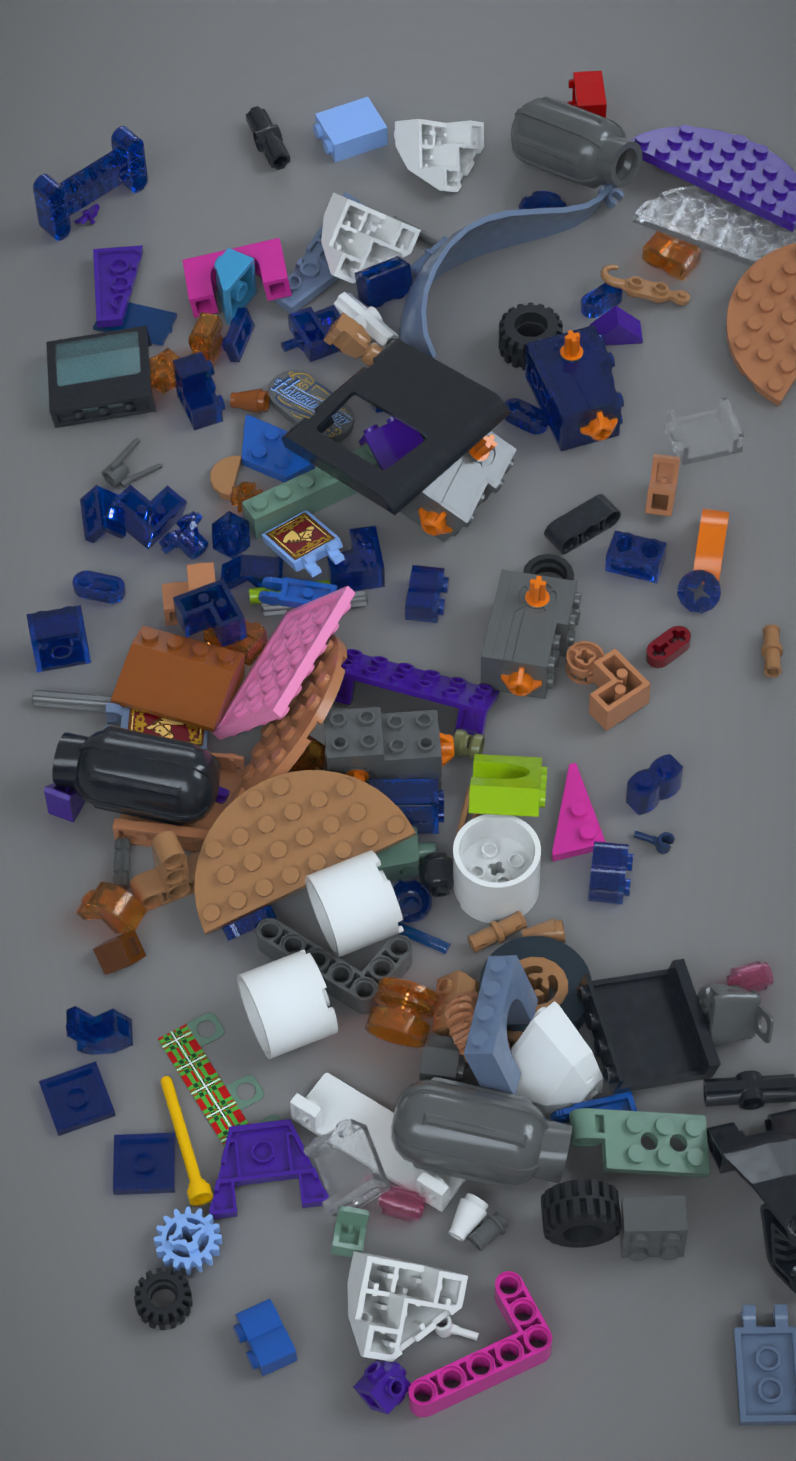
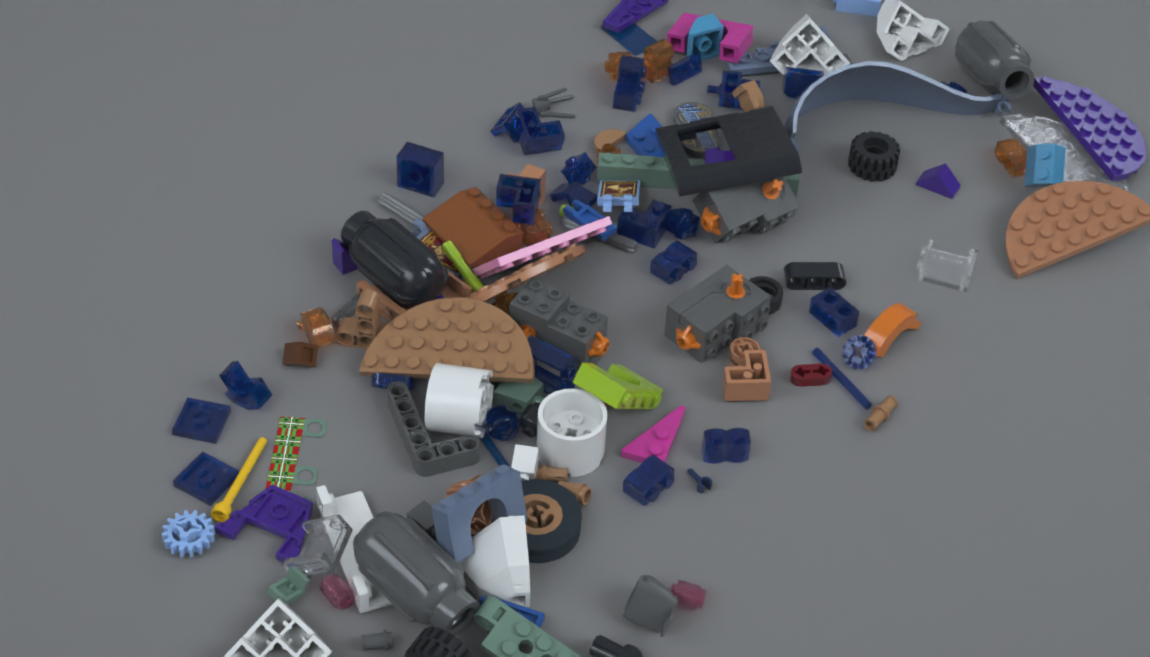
camera: 30 degrees right, 10 degrees down
panel [46,326,156,428] -> none
clear blue plate [72,571,126,604] -> none
black tyre [134,1267,193,1330] -> none
clear blue plate [159,511,209,560] -> none
dark orange cone [230,388,270,414] -> none
blue brick [233,1299,297,1376] -> none
white brick [237,950,338,1059] -> none
white piece [333,292,399,349] -> none
dark purple bracket [334,649,500,735] -> none
clear orange wheel [365,977,439,1048] -> none
white cone [448,1193,488,1242] -> none
olive wheel [453,729,485,761] -> none
clear blue beam [505,398,548,435] -> none
clear blue piece [525,325,624,452] -> none
red container [568,70,607,118] -> none
black panel [576,959,721,1094] -> none
clear blue beam [581,283,623,318] -> none
medium nougat piece [601,264,690,306] -> none
nougat brick [645,453,681,516] -> none
none -> lime piece [441,241,484,293]
none -> white brick [511,444,539,481]
none -> clear blue brick [665,208,700,240]
none -> clear blue bar [812,347,872,410]
none -> dark azure slope [1024,143,1066,187]

